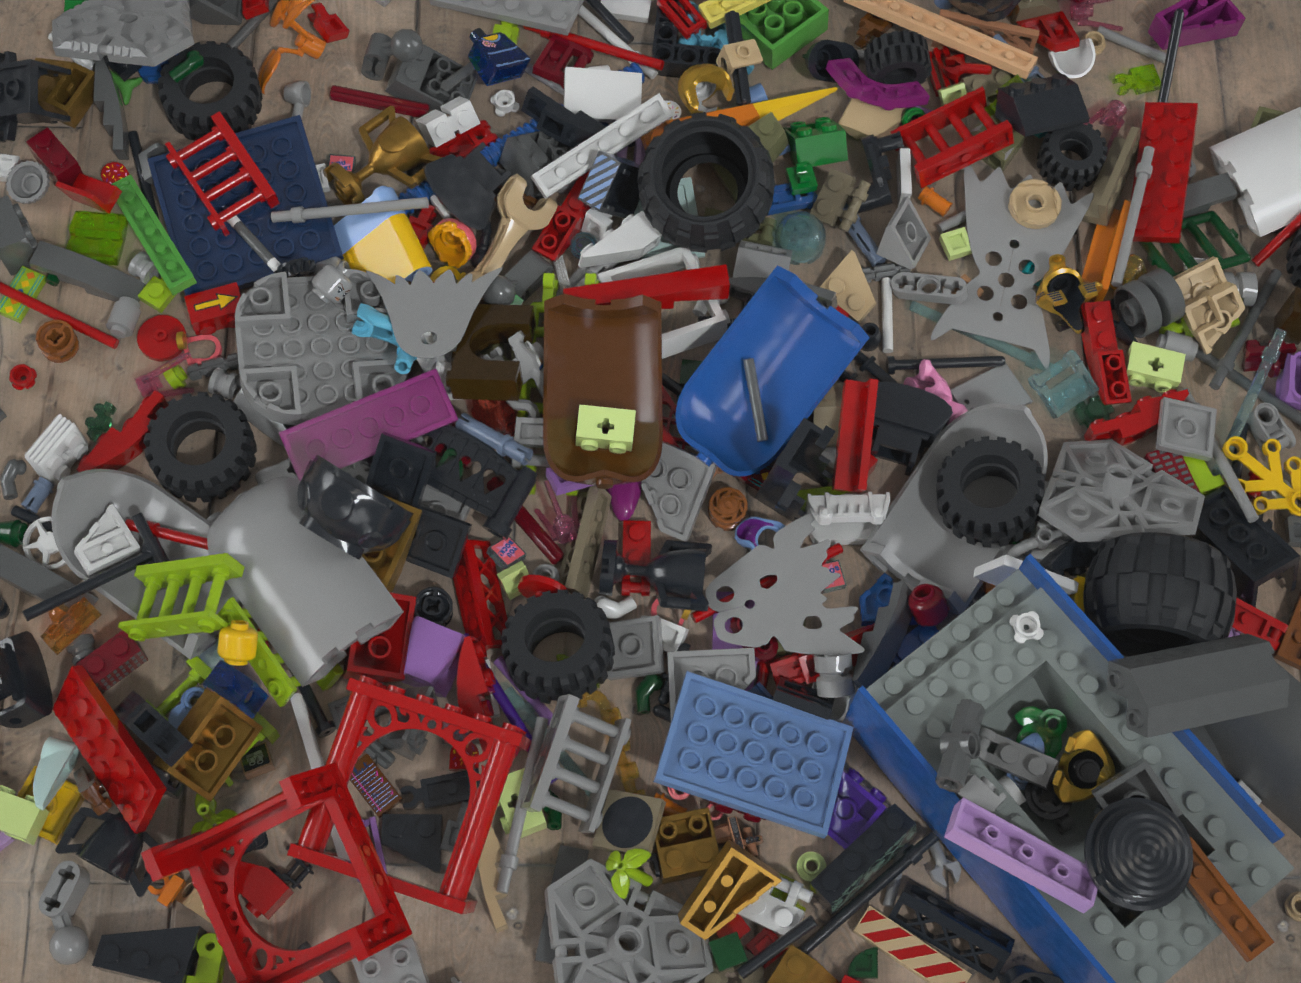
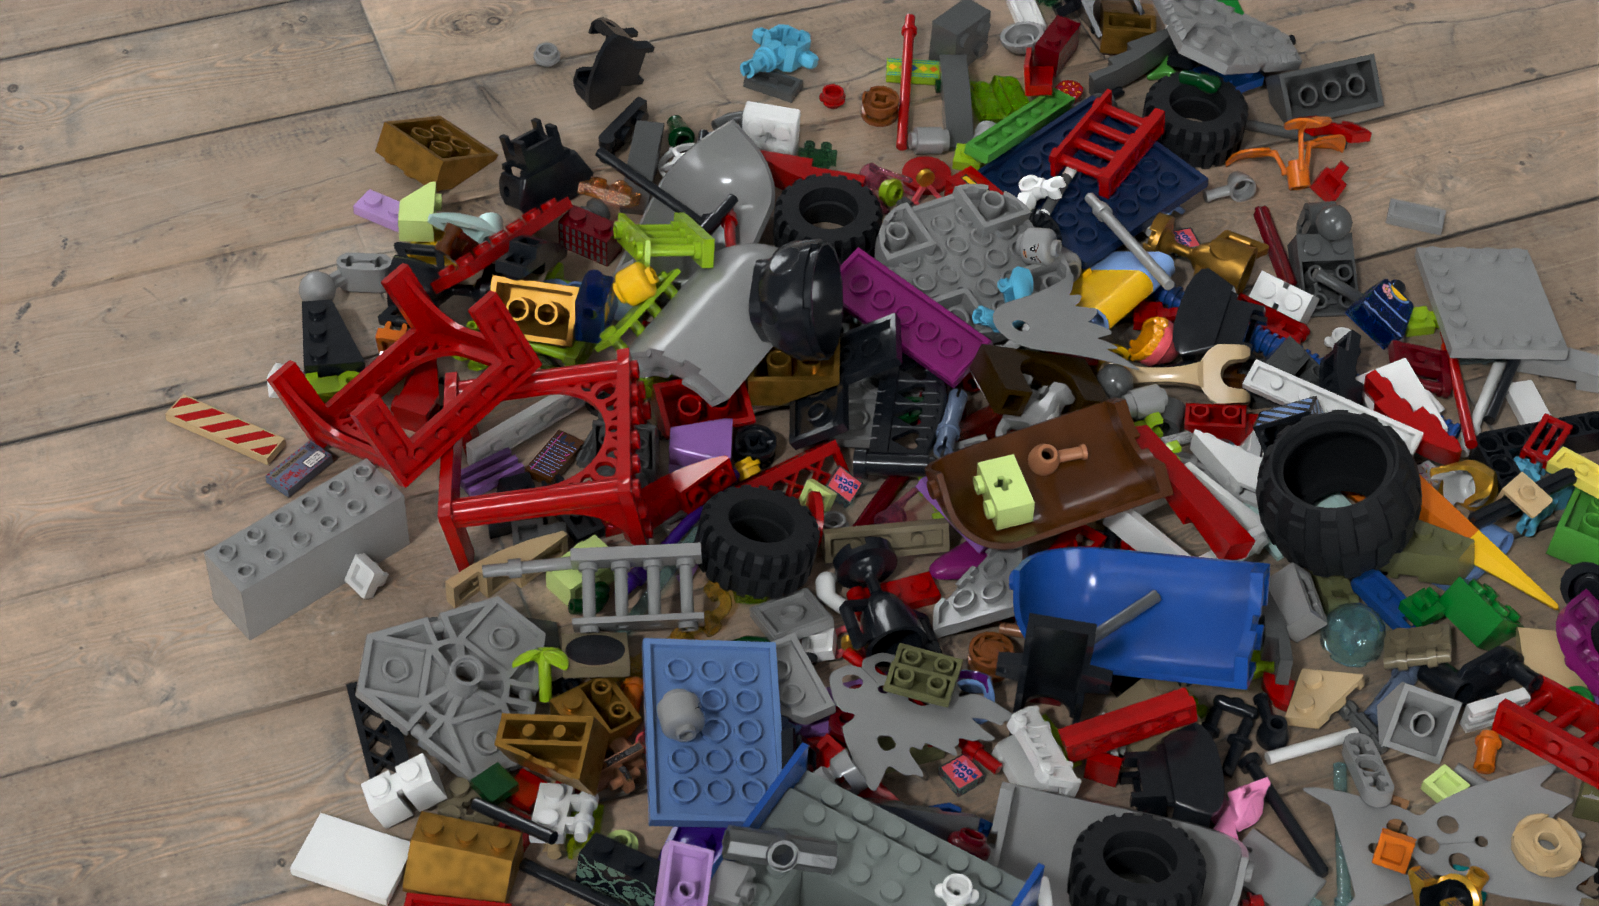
camera: 70 degrees right, 20 degrees down
white wing [74,504,141,576] -> none
none -> light grey head [657,689,705,742]
none -> yellow plate [734,456,761,482]
none -> olive slope [883,643,963,708]
none -> white bar [1017,175,1066,210]
none -> nougat bar [1028,444,1088,476]
none -> light grey brick [1121,384,1168,420]
none -> red slope [1363,369,1462,465]
none -> orange tile [1371,828,1416,874]

